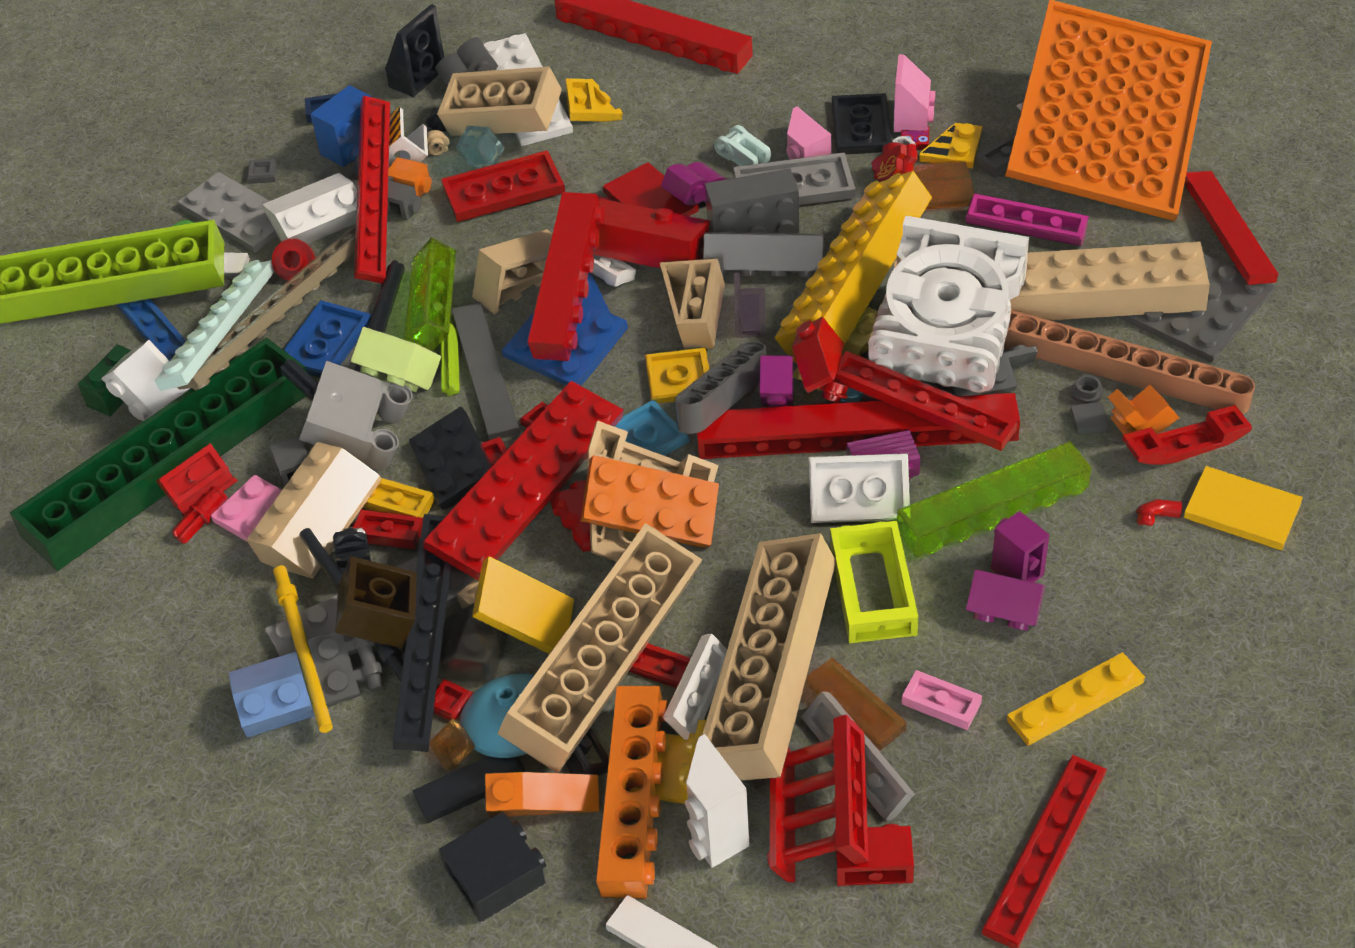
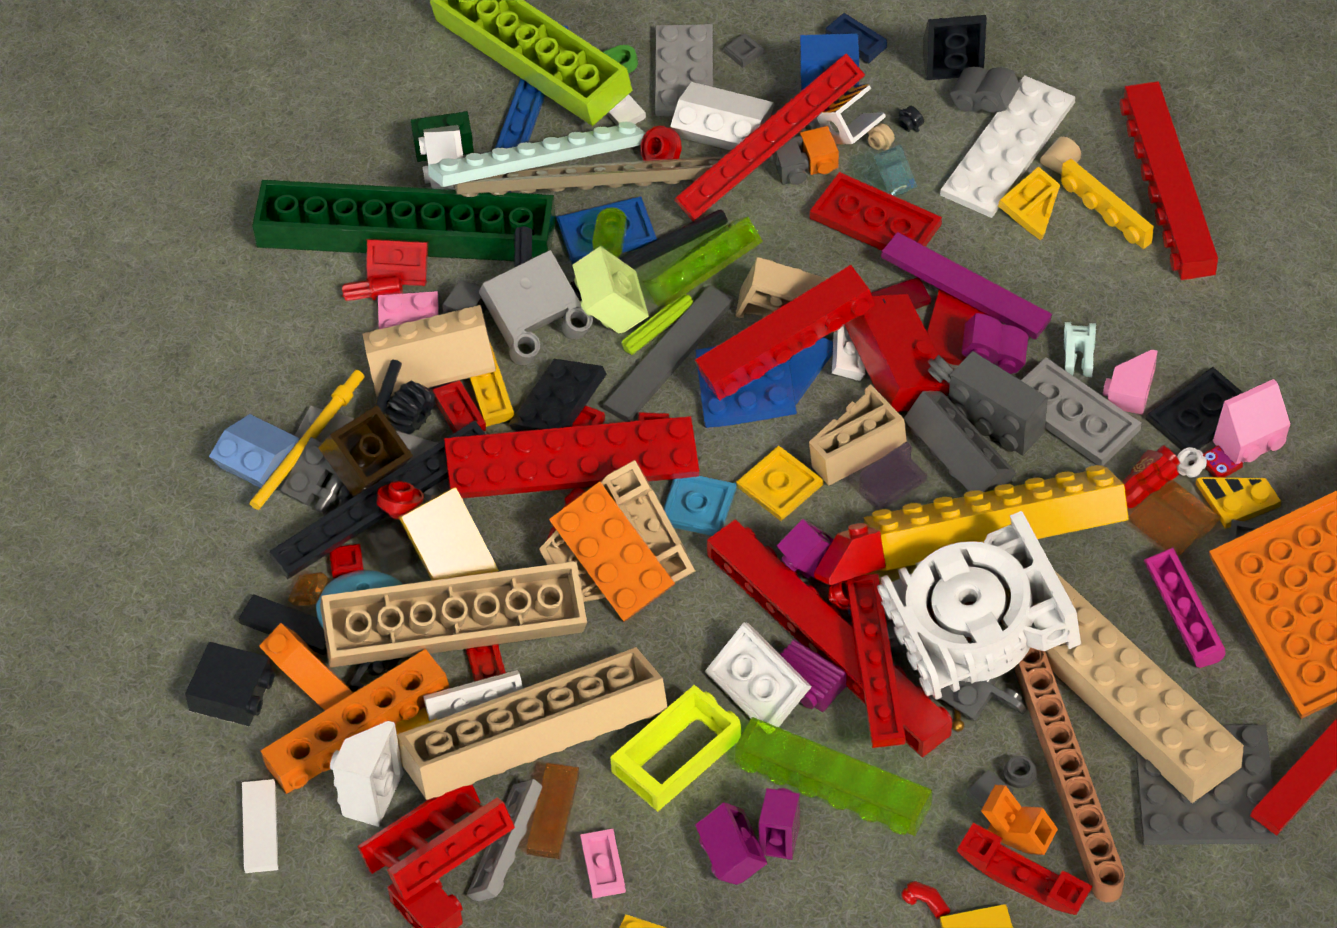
camera: 50 degrees right, 5 degrees up
tan brick [437,66,562,136] -> none
dark grey beam [675,341,766,434] -> none
none -> red plate [377,481,424,519]
none -> clear neon green plate [592,208,627,258]
none -> magenta tile [881,232,1052,340]
none -> dark grey plate [928,355,954,383]
none -> tan brick [1040,137,1081,174]
none -> yellow plate [1061,158,1154,249]

